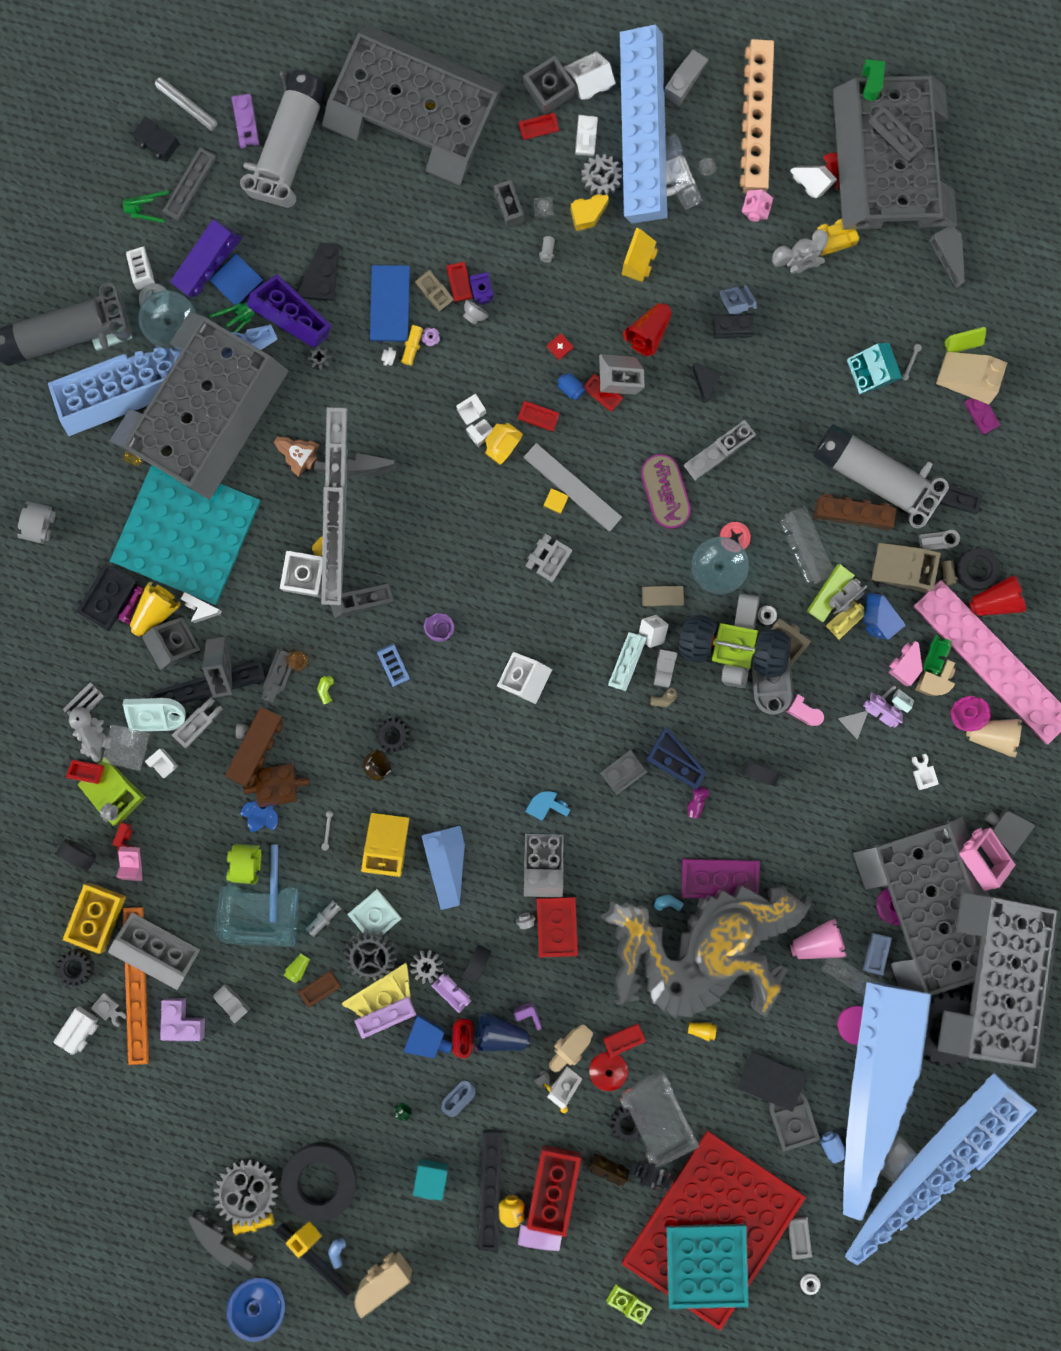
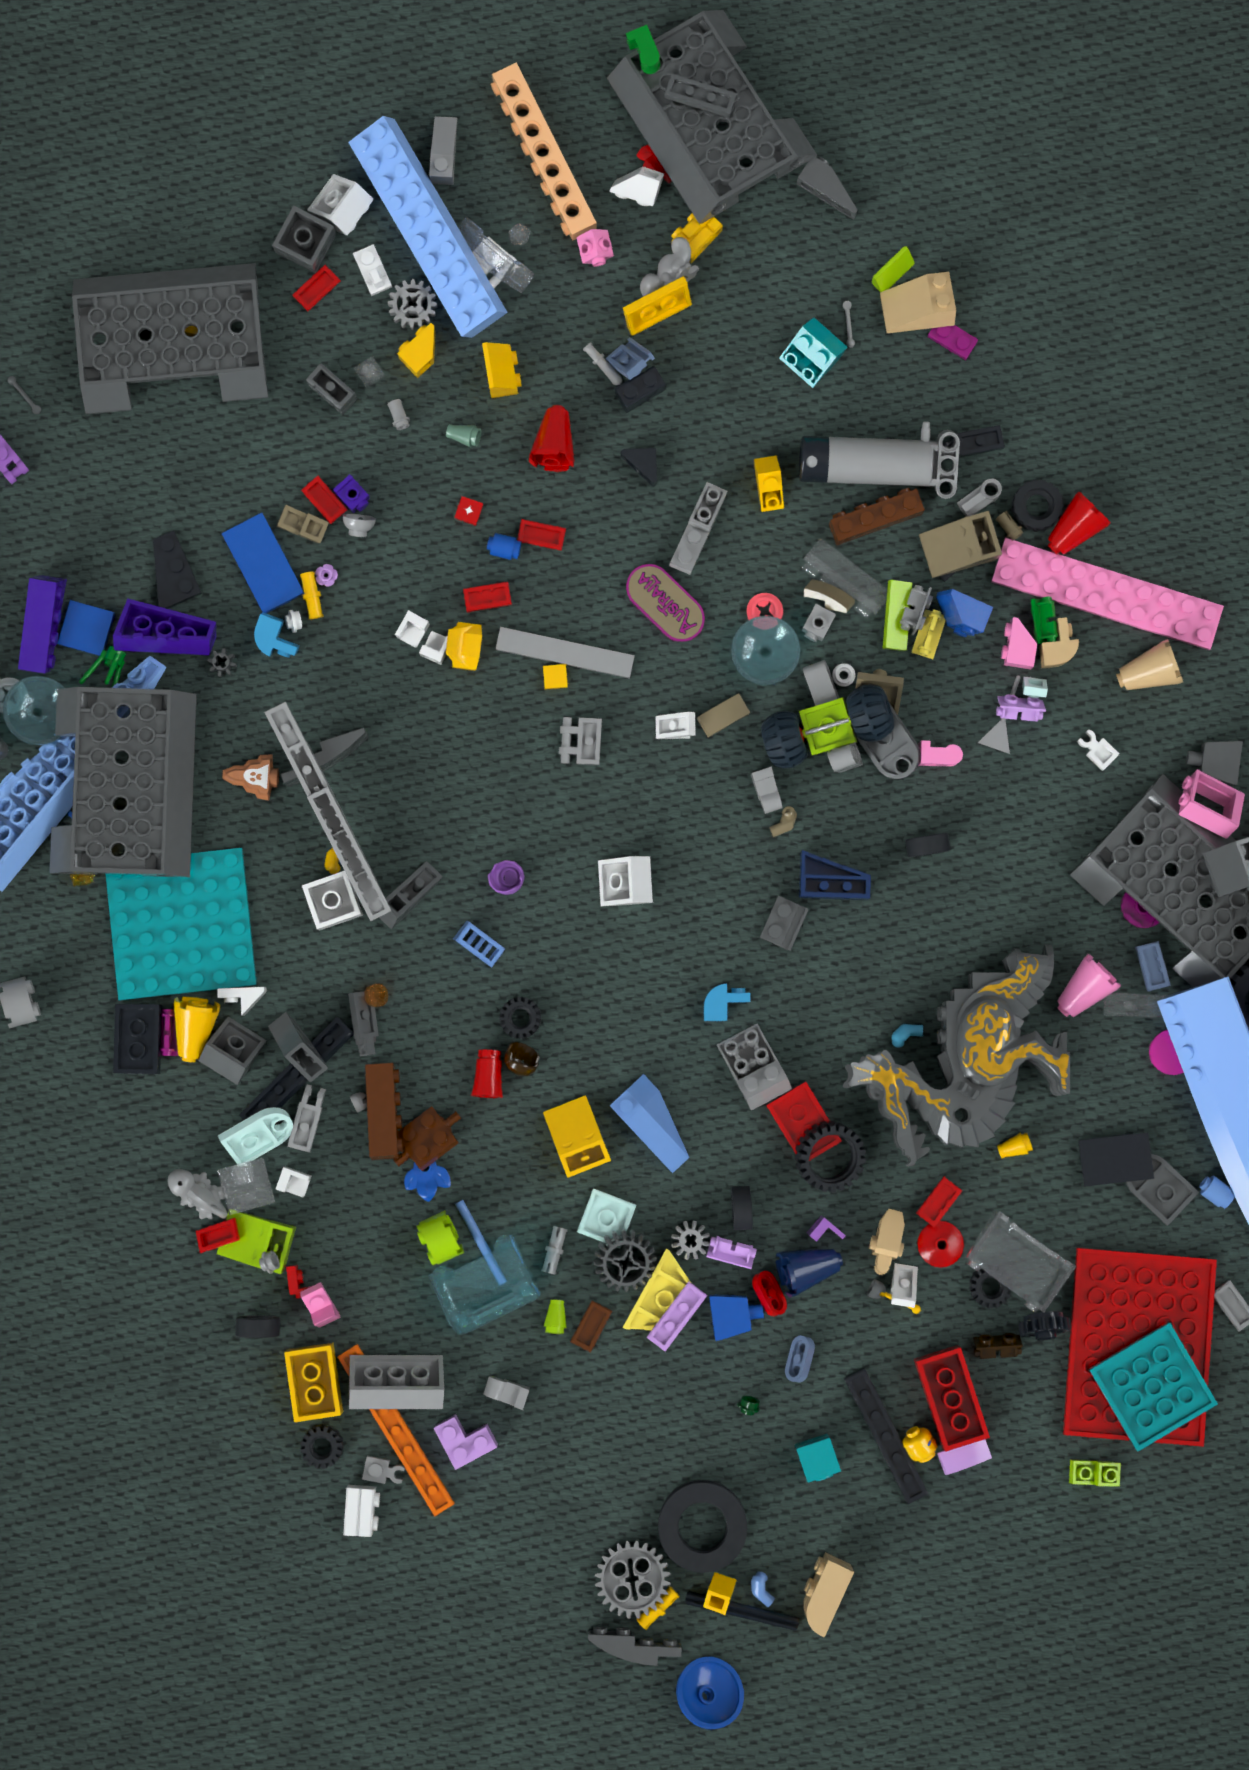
camera: 25 degrees left, 0 degrees up
light grey tile [63,682,105,716] -> none
light grey piece [240,70,327,208] -> none
lime arm [317,676,334,705] -> none
light grey hinge [321,811,333,851] -> none
light grey plate [516,913,535,929] -> none
light grey slope [599,354,645,395] -> none
light aqua tile [608,632,647,691] -> none
white panel [638,615,669,648] -> none
magenta tile [682,859,760,898] -> none
magenta arm [687,787,709,818] -> none
dark pink tile [951,696,991,732] -> none
none -> dark azure brick [254,612,300,658]
none -> sand green cone [446,424,481,448]
none -> red plant [471,1049,503,1098]
none -> light grey piece [583,342,622,385]
none -> yellow tile [623,276,692,336]
none -> white slope [656,712,695,739]
none -> yellow slope [754,456,784,512]
none -> black tyre [795,1121,866,1192]
none -> light grey brick [802,604,836,642]
none -> dark tan slope [804,579,855,613]

